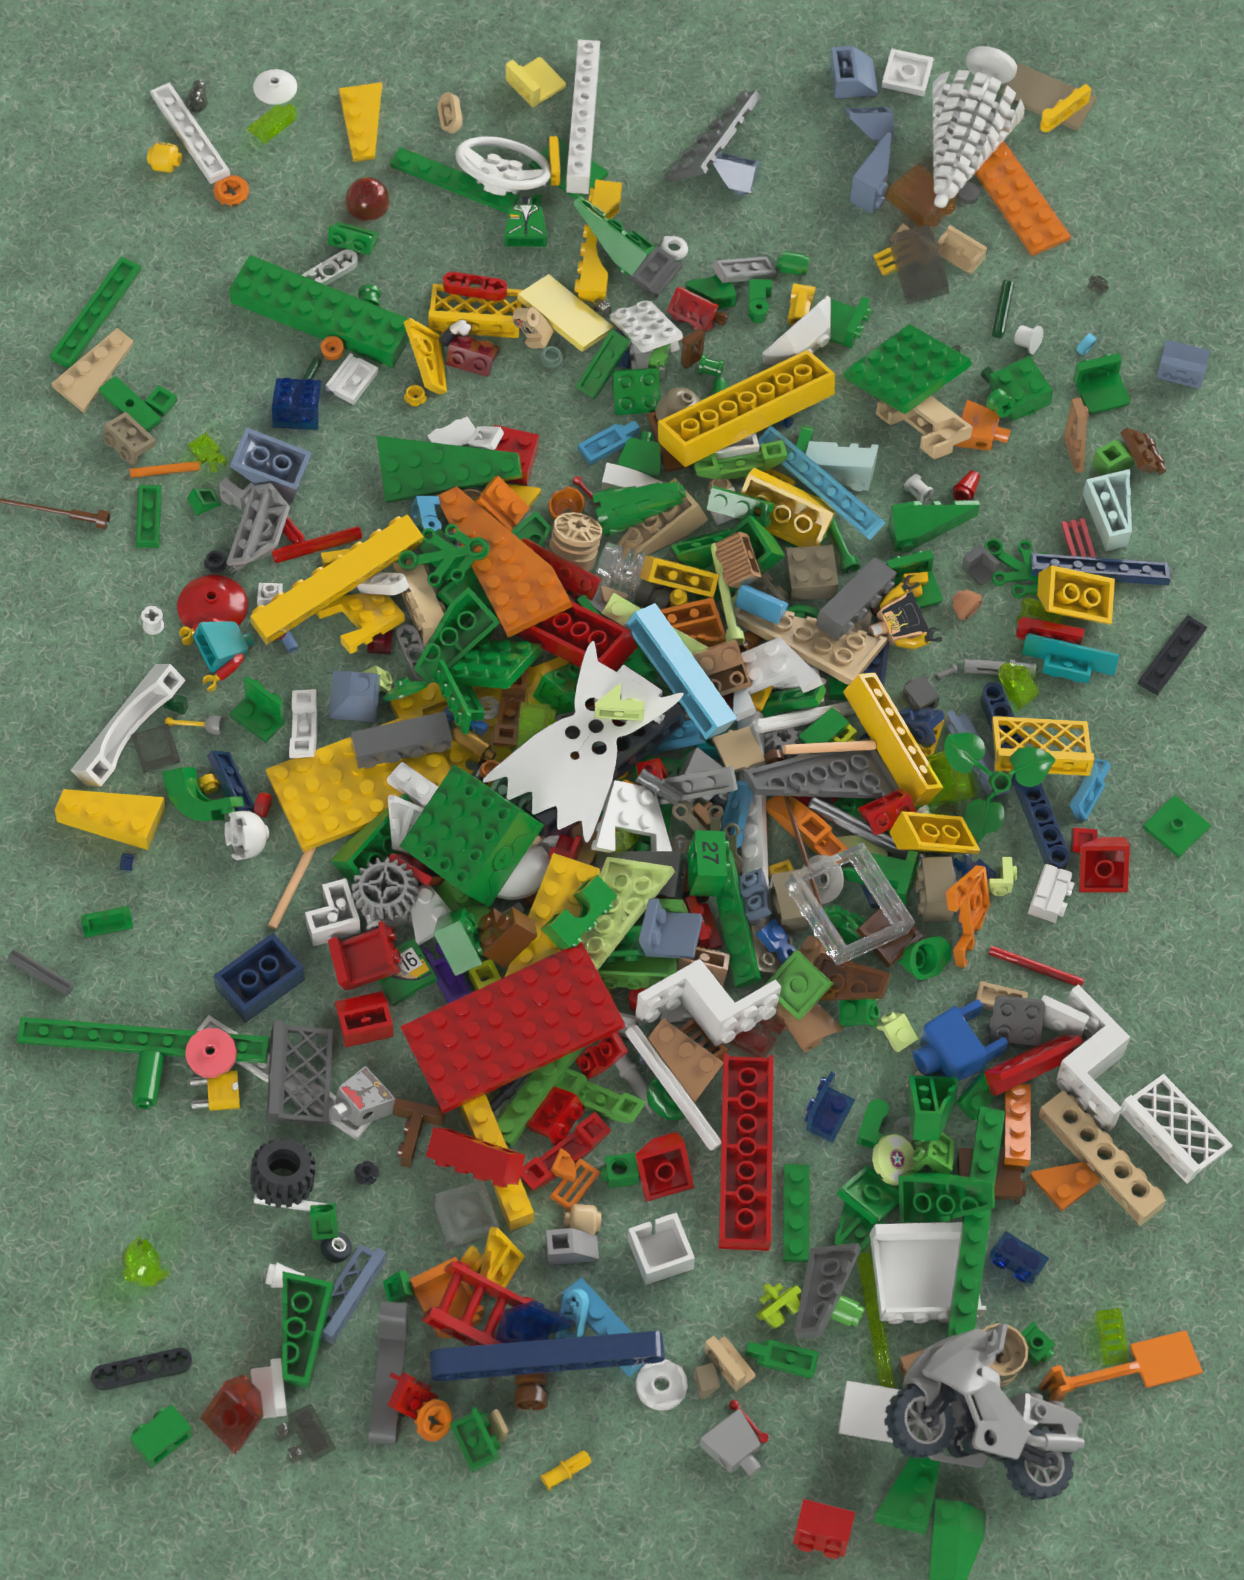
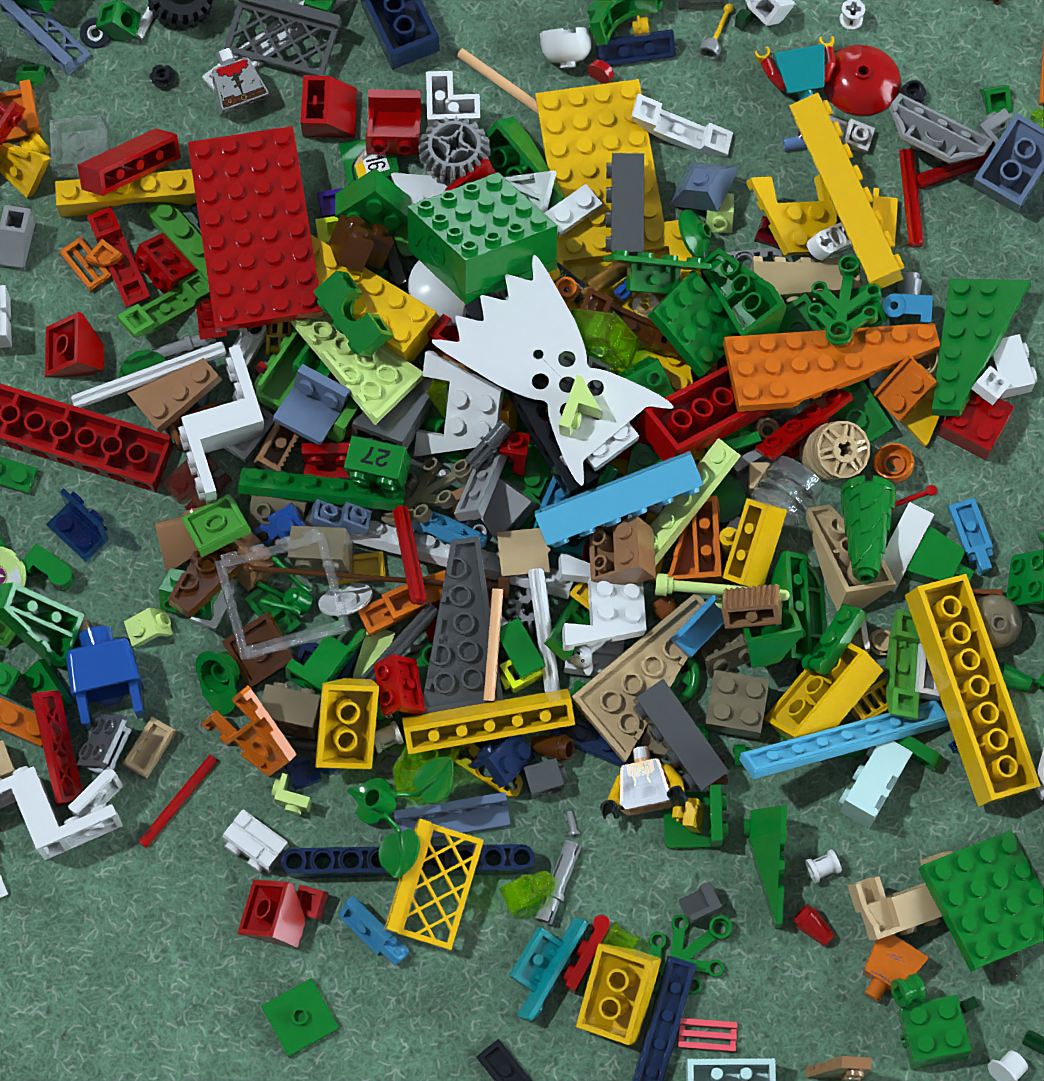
camera: 110 degrees right, 10 degrees up
green tile [136,485,162,548] -> none
green bracket [229,676,285,743] -> none
reddish brown bracket [394,1098,445,1168] -> none
tan head [563,1204,601,1236] -> none
green brick [600,1152,639,1189] -> none
nougat cone [952,590,982,620] -> none
none -> red axle [393,505,427,605]
none -> reddish brown cone [531,735,575,762]

